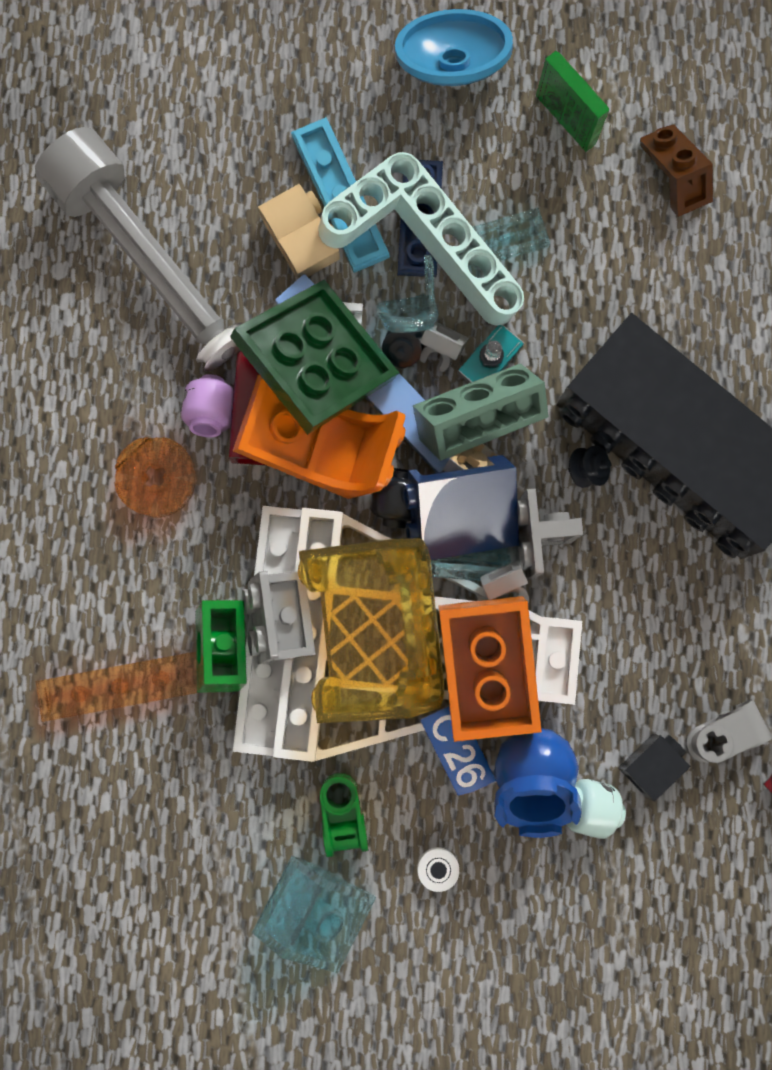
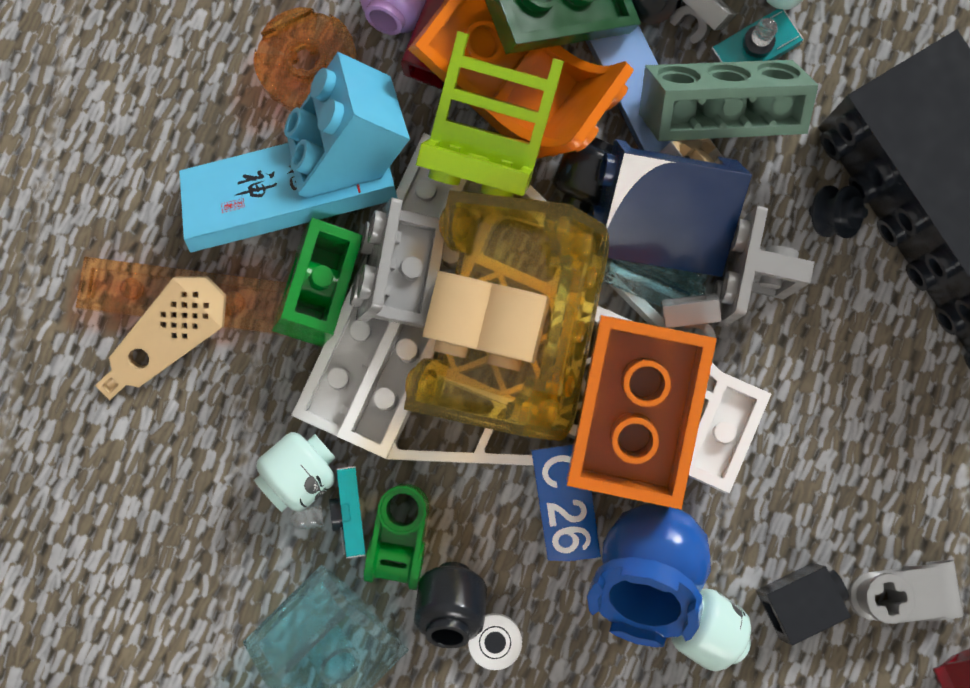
camera: 20 degrees right, 0 degrees up
none -> tan piece [95,276,227,400]
none -> medium azure tile [179,143,398,253]
none -> light aqua head [254,432,336,512]
none -> medium azure slope [284,52,410,198]
none -> teal piece [290,466,366,558]
none -> black head [414,562,487,648]
none -> lime plate [416,31,564,201]
none -> tan brick [422,271,550,372]

